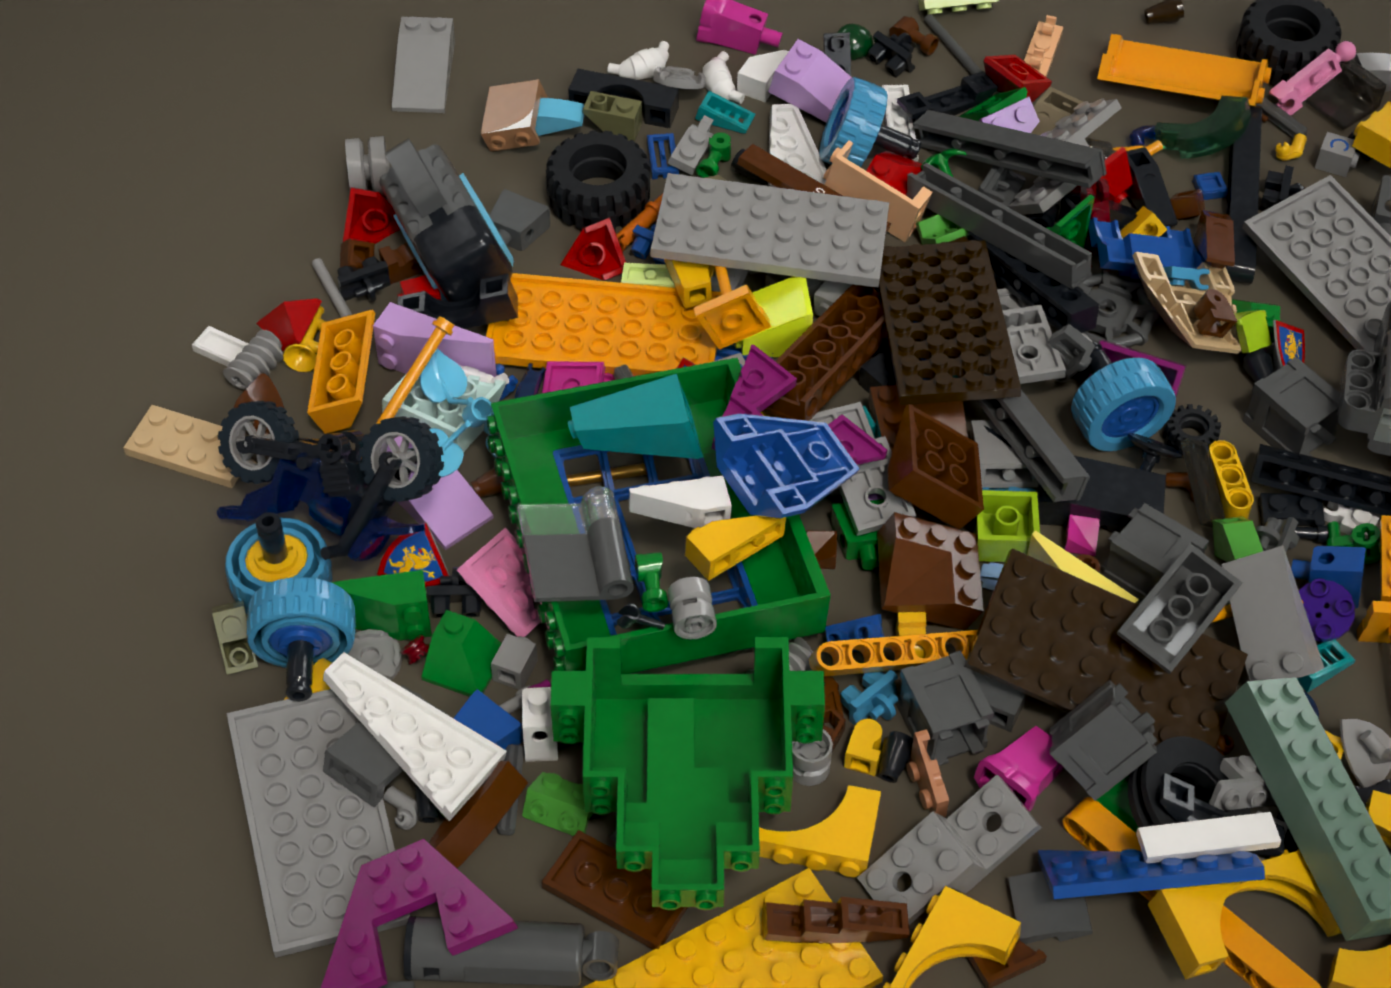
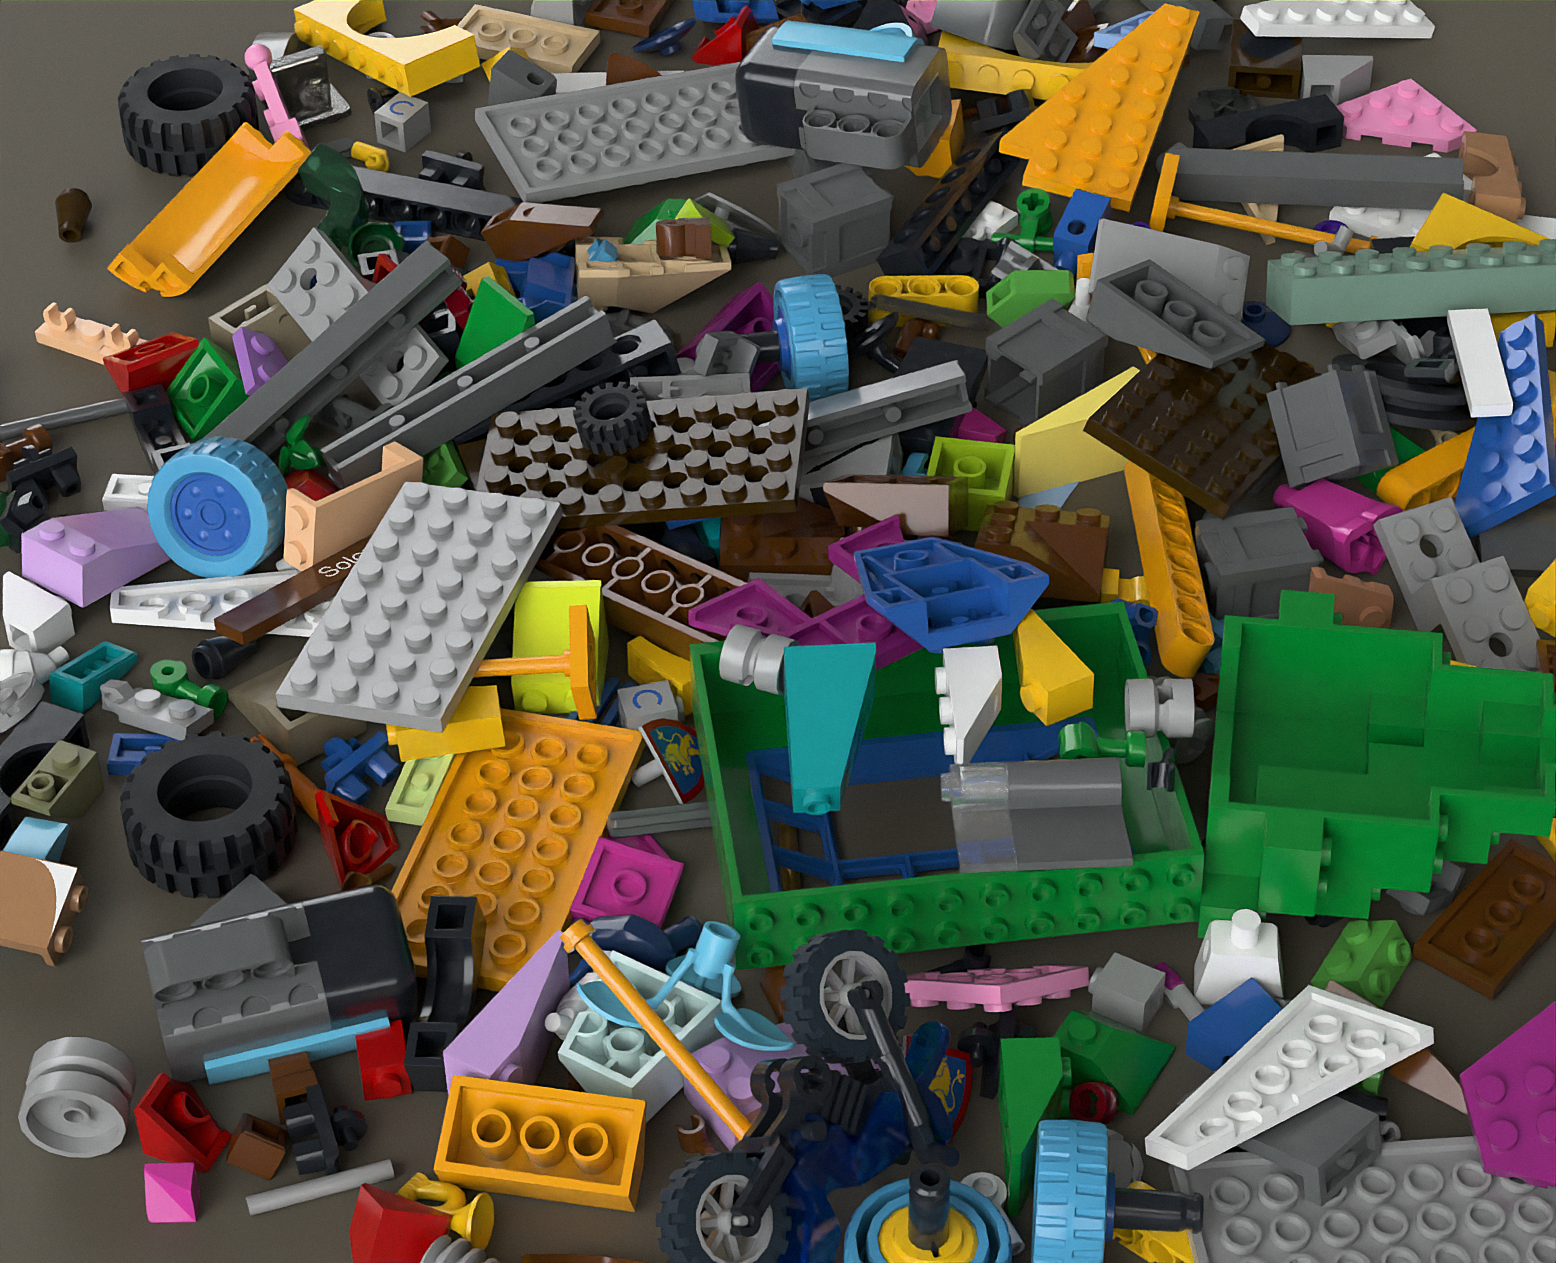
camera: 80 degrees left, 10 degrees down
none -> dark pink slope [144,1162,200,1223]
none -> reddish brown hand [340,863,394,891]
none -> dark green hair [348,222,405,271]
none -> black tyre [573,382,652,456]
none -> light grey wheel [719,624,800,696]

